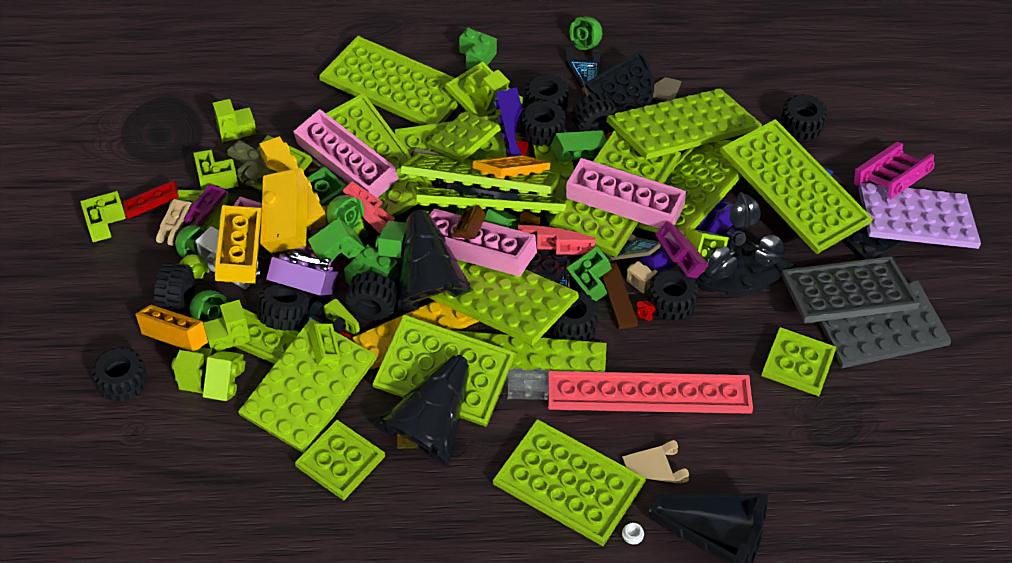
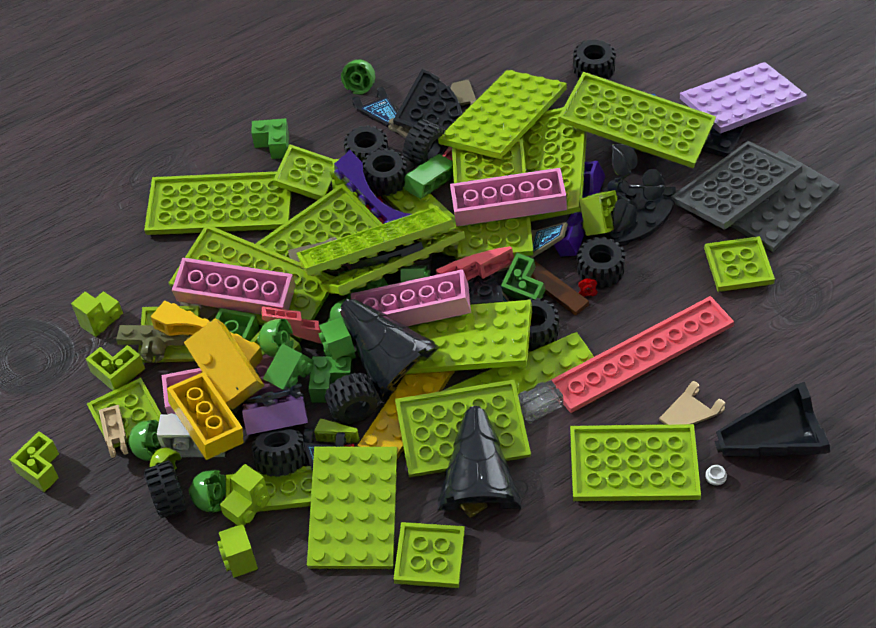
camera: 25 degrees left, 0 degrees up
black tyre [92,346,148,402] -> none
red plate [123,180,179,219] -> none
light orange brick [136,305,208,352] -> none
magenta hinge [184,184,227,226] -> none
lime brick [203,351,245,401] -> none
lime slope [309,323,341,365] -> none
lime plate [427,111,501,162] -> none
reddish brown slope [452,205,486,239] -> none
lime brick [463,68,510,111] -> none
light orange plate [473,155,550,178] -> none
reddish brown plate [520,211,540,226] -> none
tan brick [626,261,658,294] -> none
magenta slope [655,221,709,279] -> none
dark pink fence [854,142,934,199] -> none

